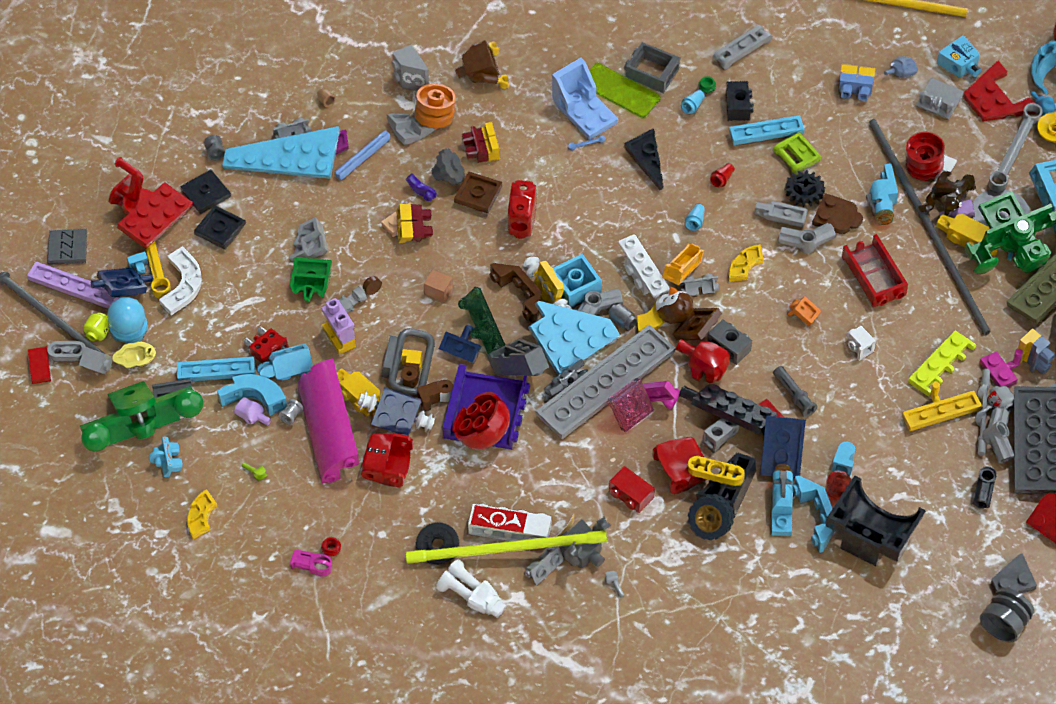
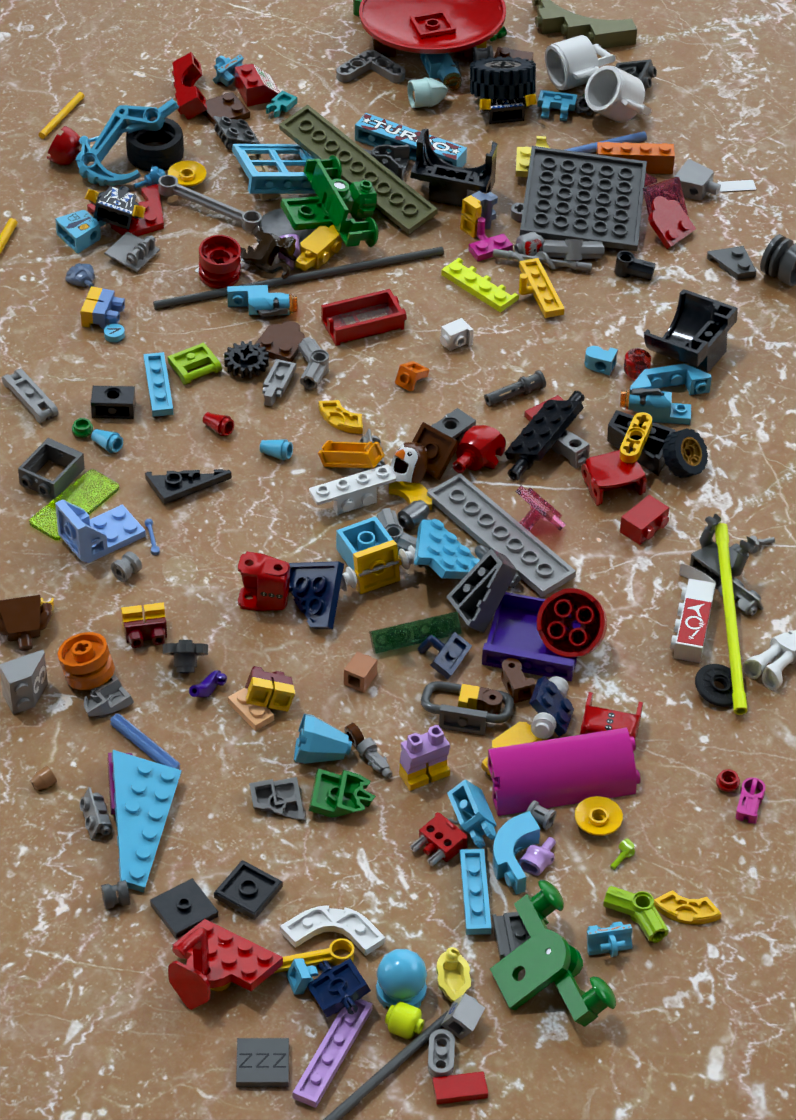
camera: 90 degrees left, 10 degrees down
reddish brown plate [454,171,502,213] -> none
reddish brown slope [489,263,542,324] -> none
dark pink plate [637,381,680,409] -> none
dark blue plate [760,416,806,478] -> none
none -> torso [84,186,146,230]
none -> medium azure tile [104,323,125,342]
none -> light grey wheel [111,551,142,582]
none -> dark blue plate [289,561,344,629]
none -> medium azure cone [294,713,352,764]
none -> yellow dish [575,796,623,836]
none -> lime piece [603,886,669,943]

